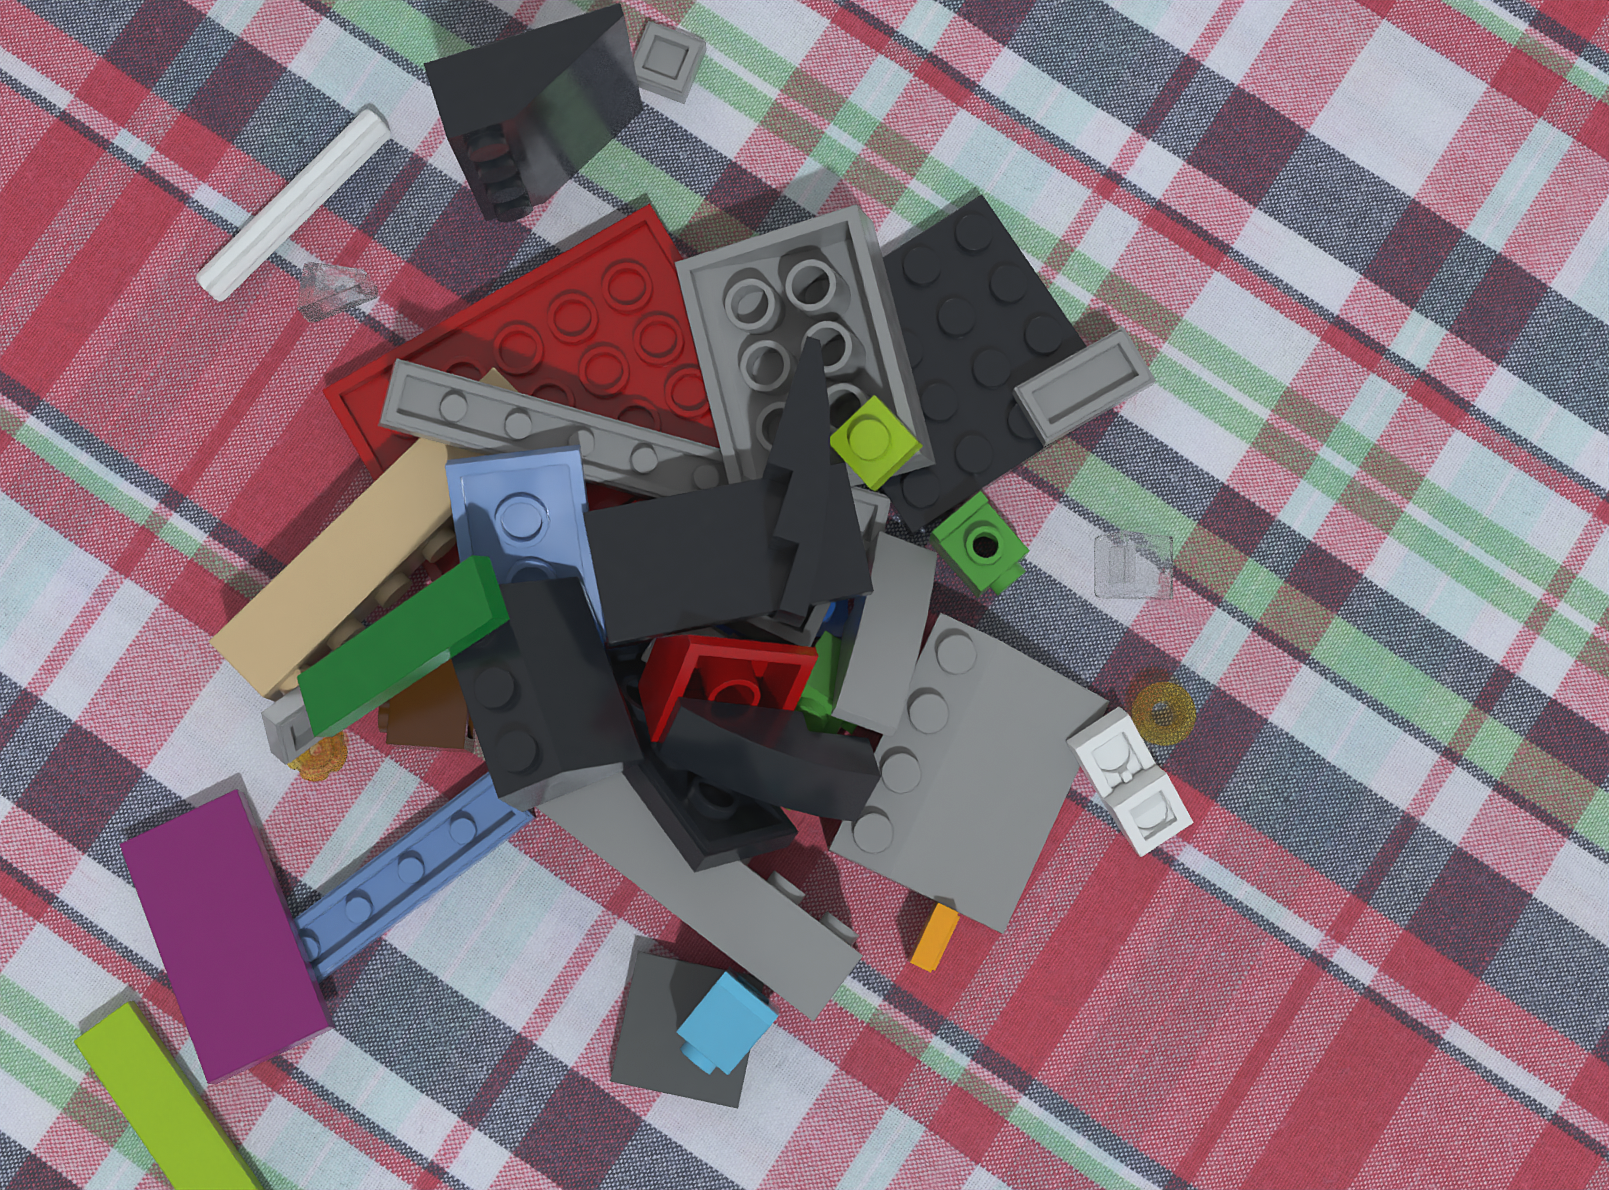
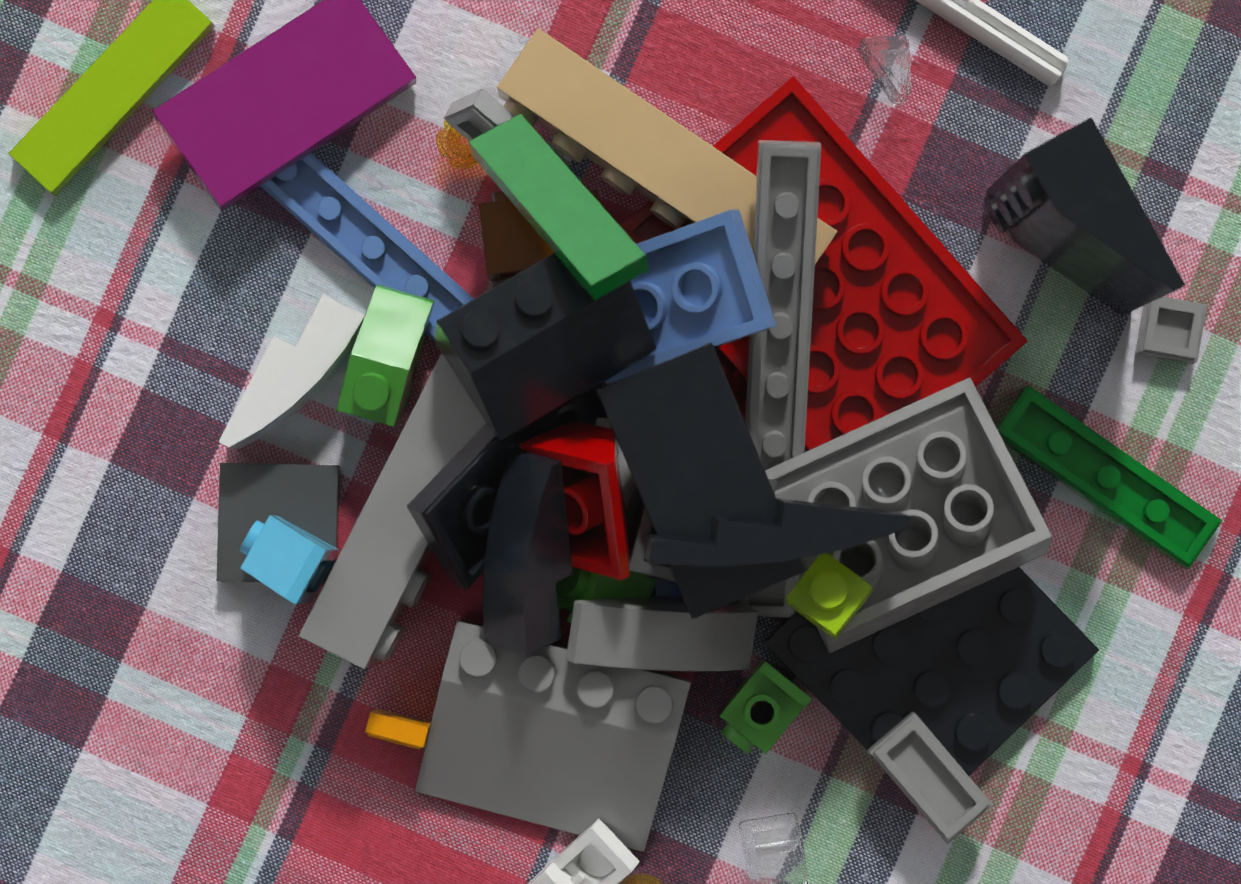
camera: 75 degrees right, 5 degrees up
none -> white slope [219,294,365,450]
none -> bright green slope [336,284,435,427]
none -> green tile [996,385,1222,569]

